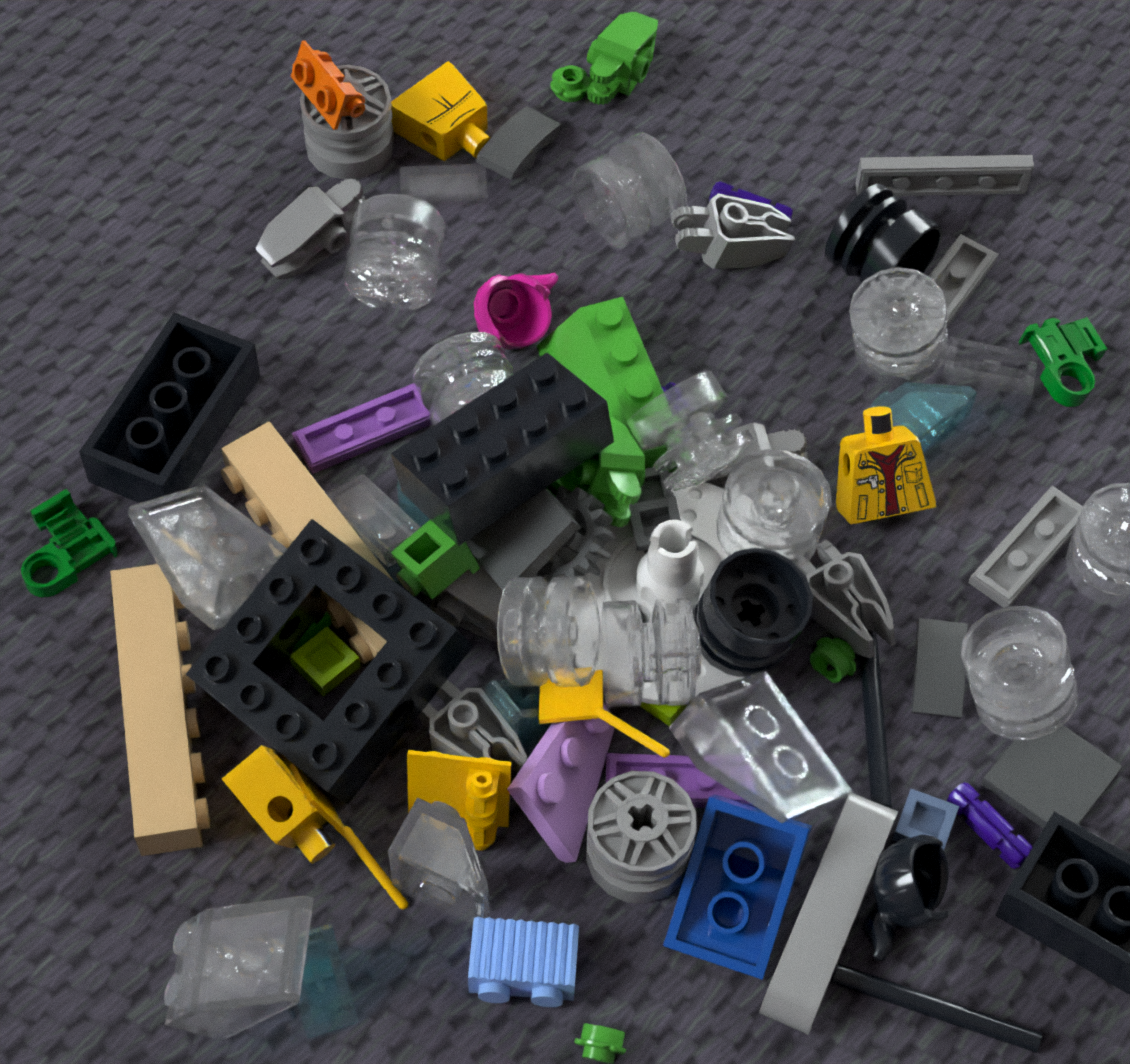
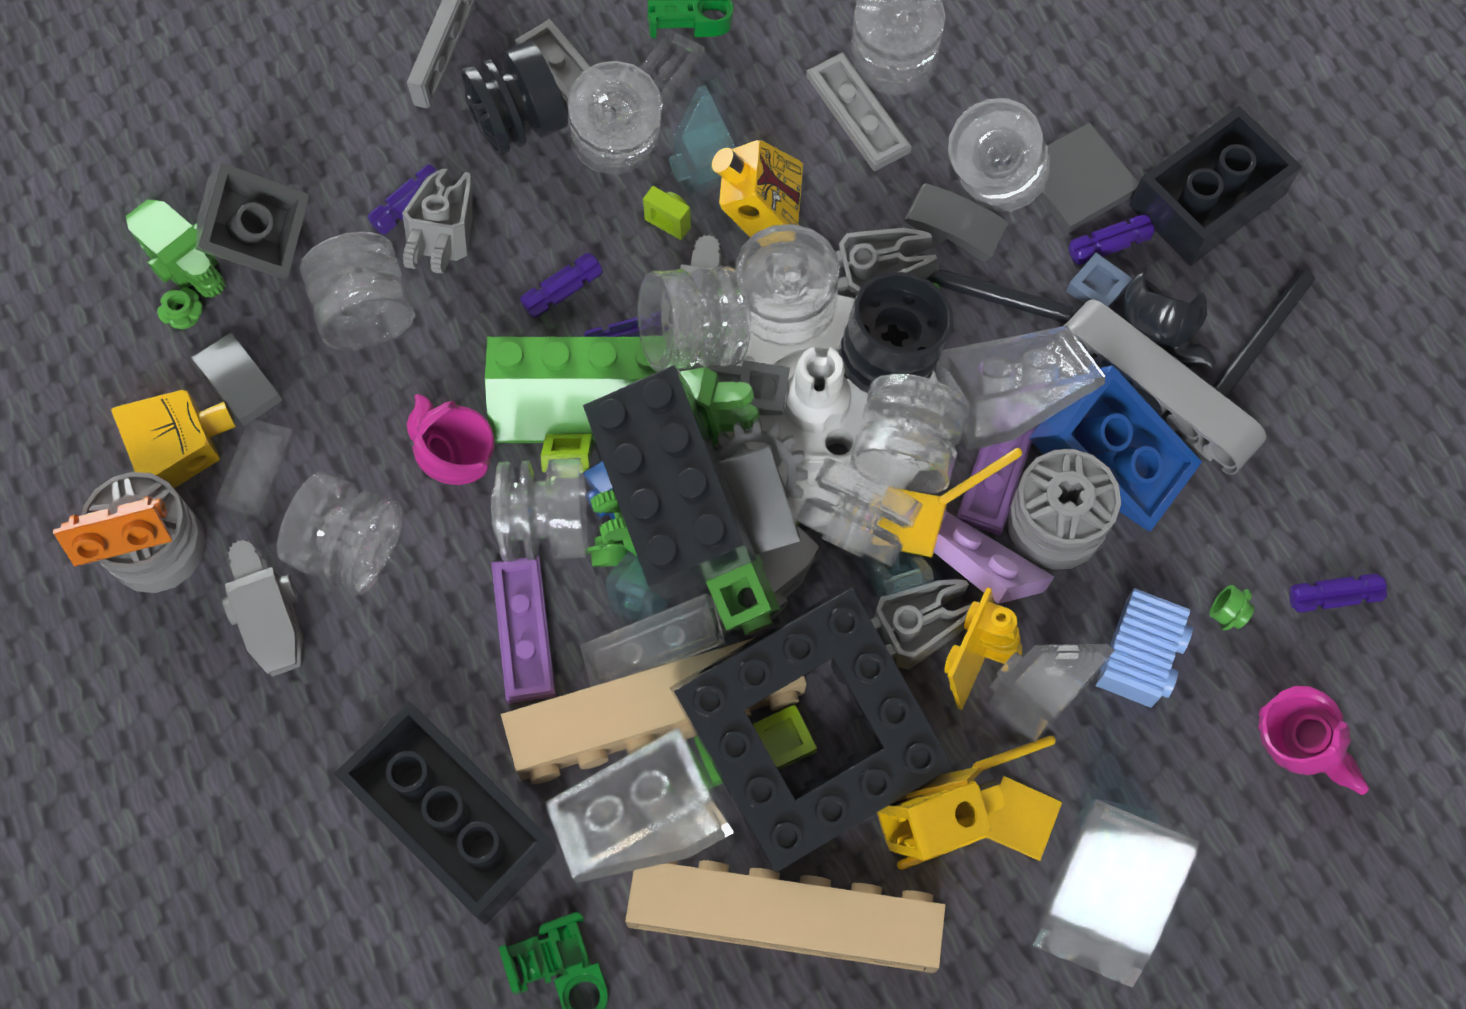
camera: 70 degrees left, 10 degrees up
none -> dark grey slope [196,162,310,280]
none -> dark purple axle [520,253,603,318]
none -> lime plate [643,186,691,240]
none -> yellow piece [897,776,1062,870]

